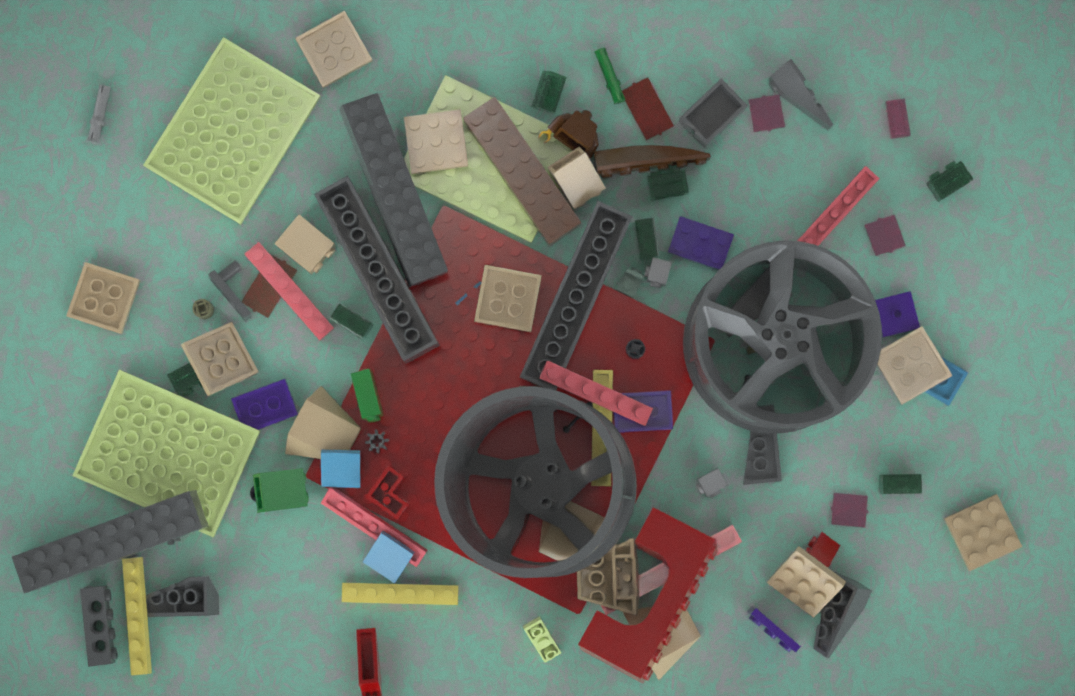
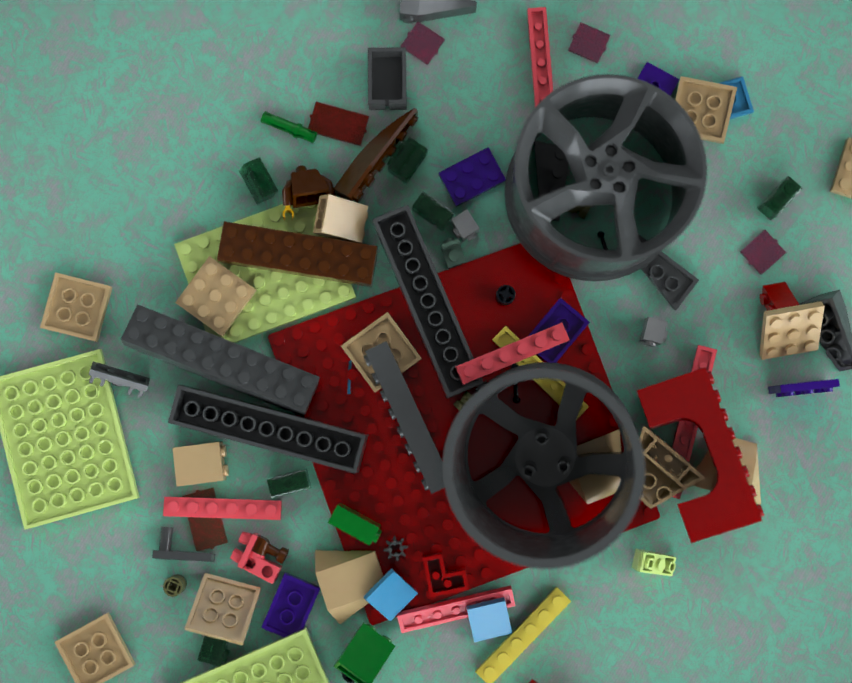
camera: 50 degrees left, 0 degrees up
none -> dark grey plate [89,361,150,398]
none -> coral hips [230,532,289,584]
none -> dark grey brick [363,341,445,494]

